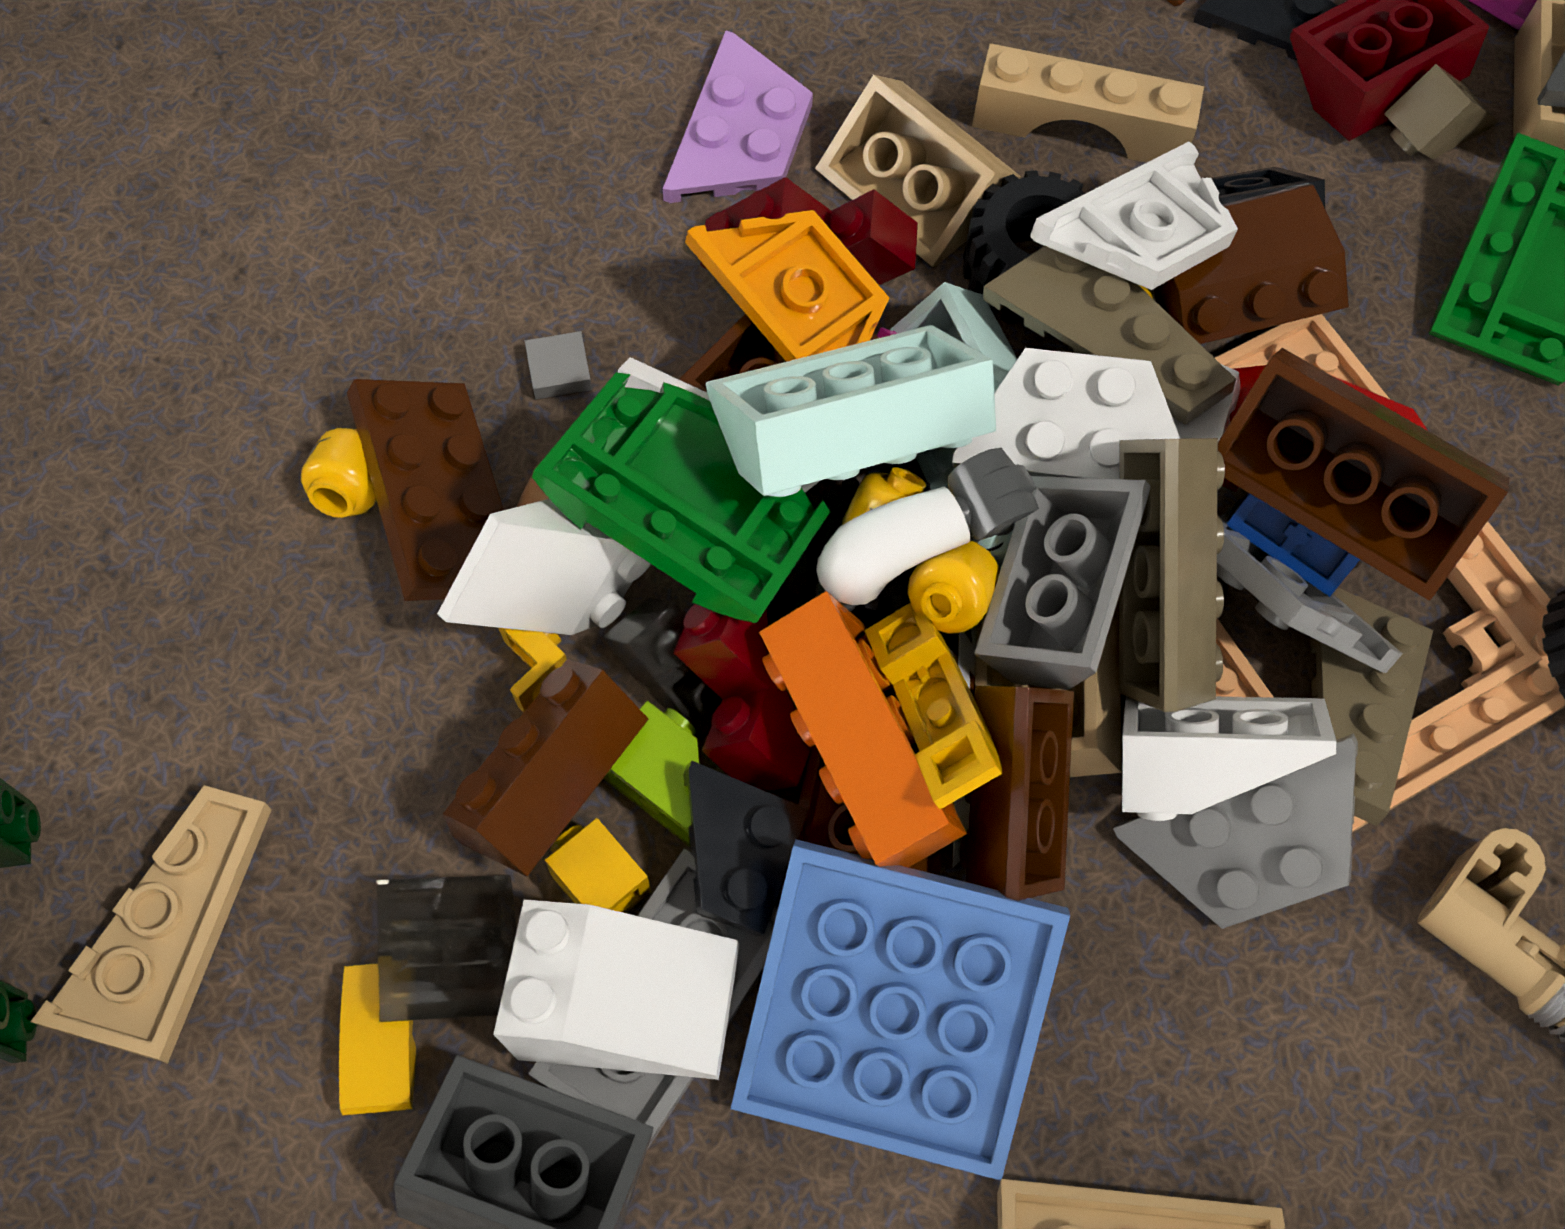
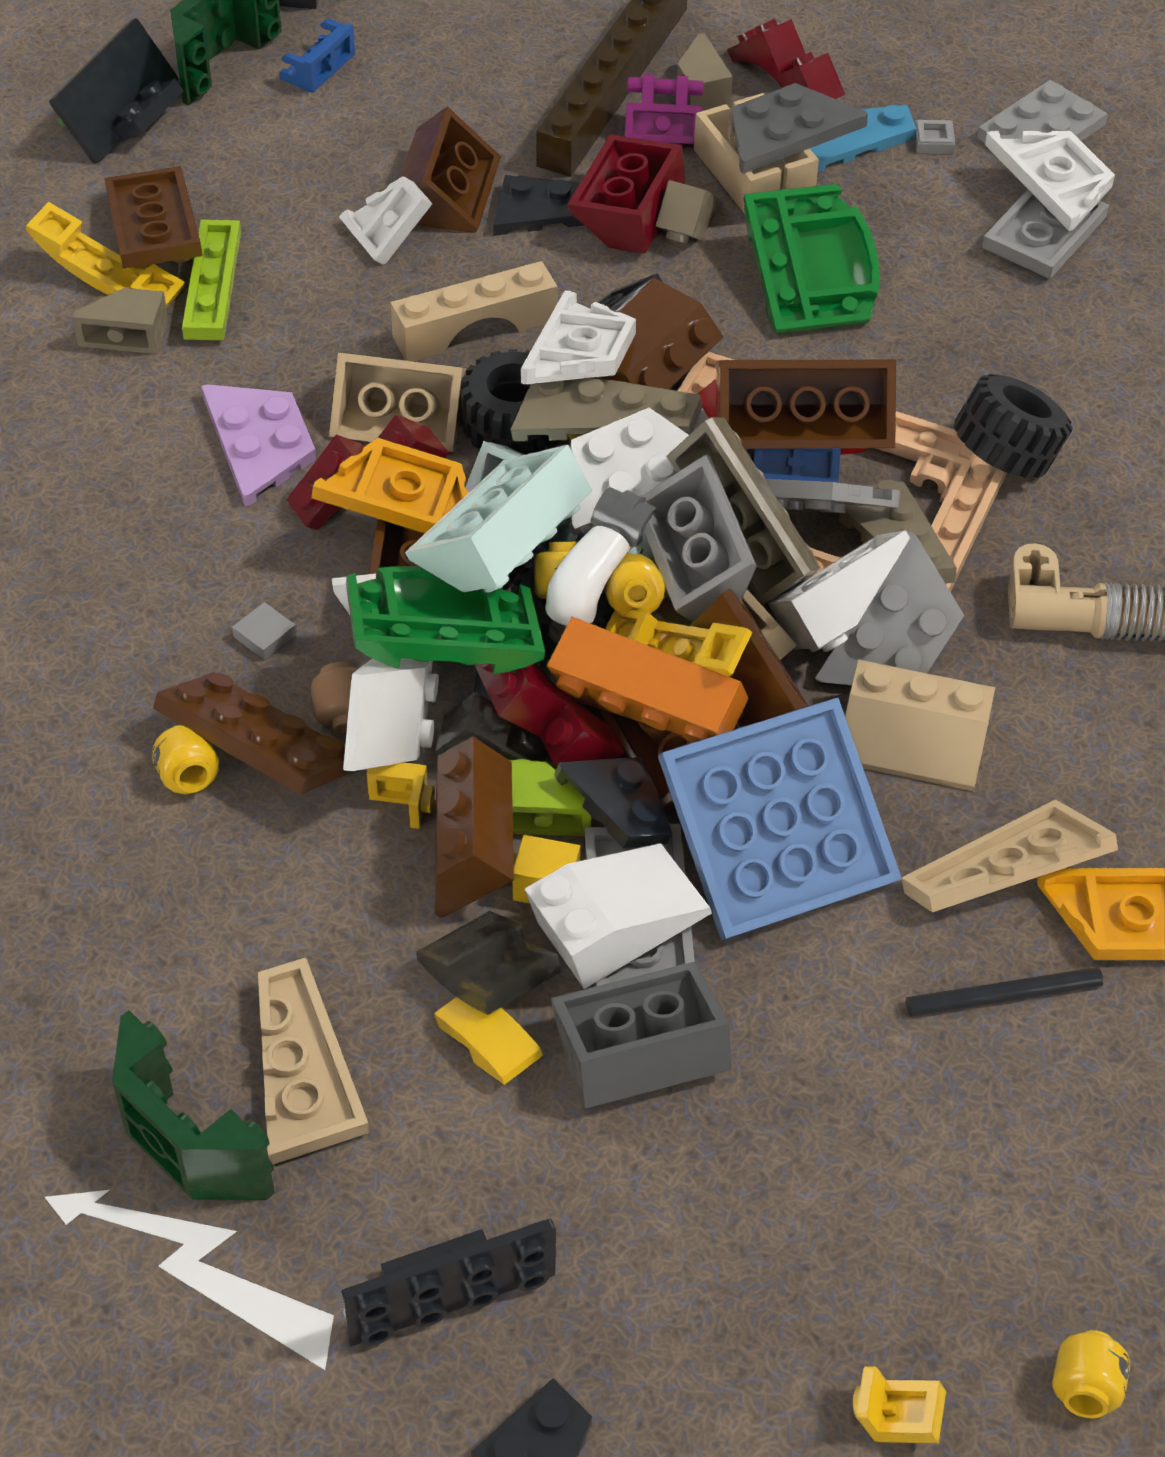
camera: 35 degrees left, 15 degrees down
none -> tan slope [845,660,995,792]

